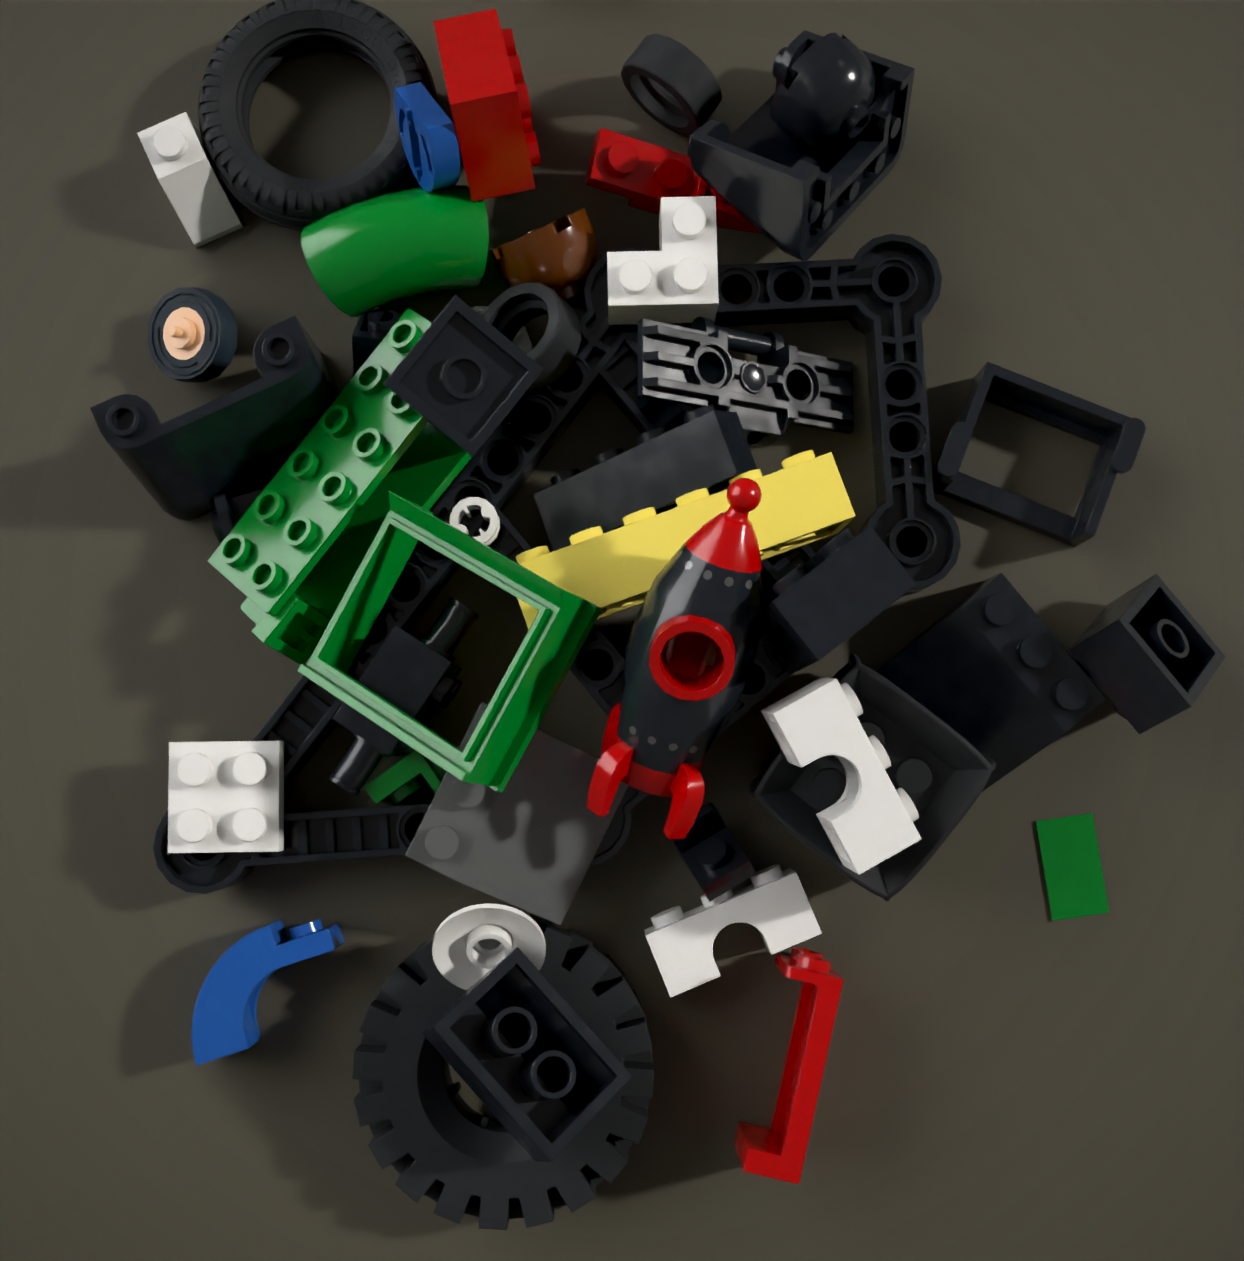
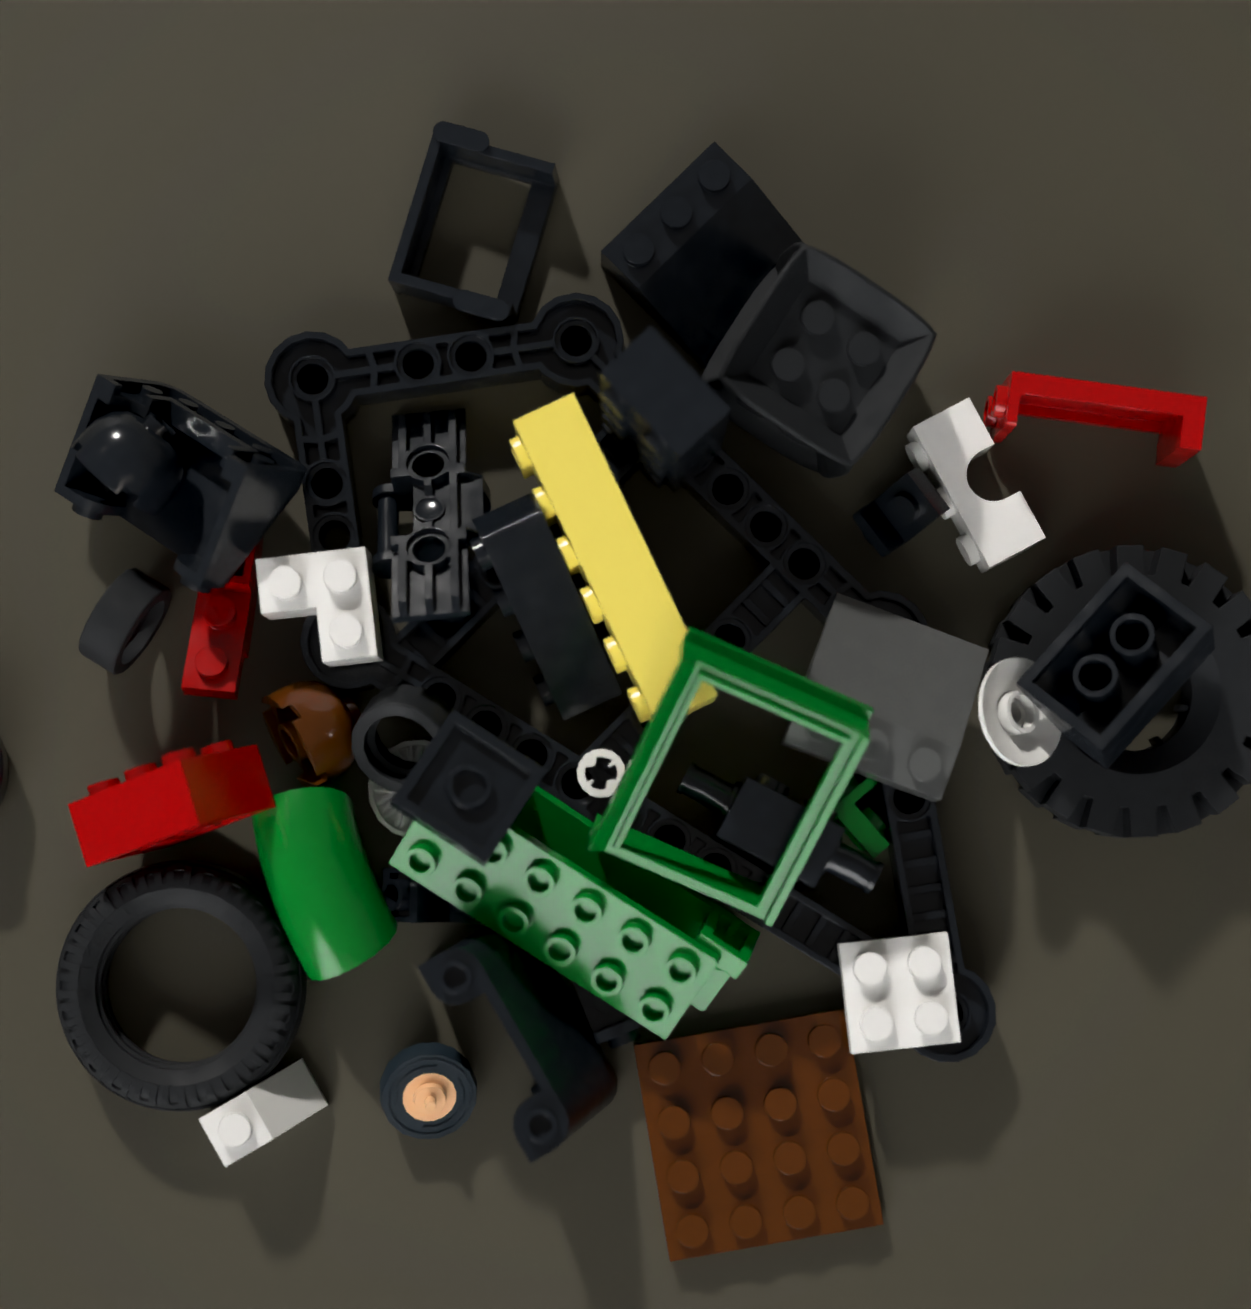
camera: 95 degrees left, 0 degrees up
blue arch [191,918,345,1066] -> none
blue piece [394,82,460,192] -> none
piece [586,478,764,839] -> none
white arch [761,677,922,875] -> none
green sticker [1036,813,1109,921] -> none
black brick [1069,574,1226,734] -> none
none -> reddish brown plate [633,1008,884,1262]

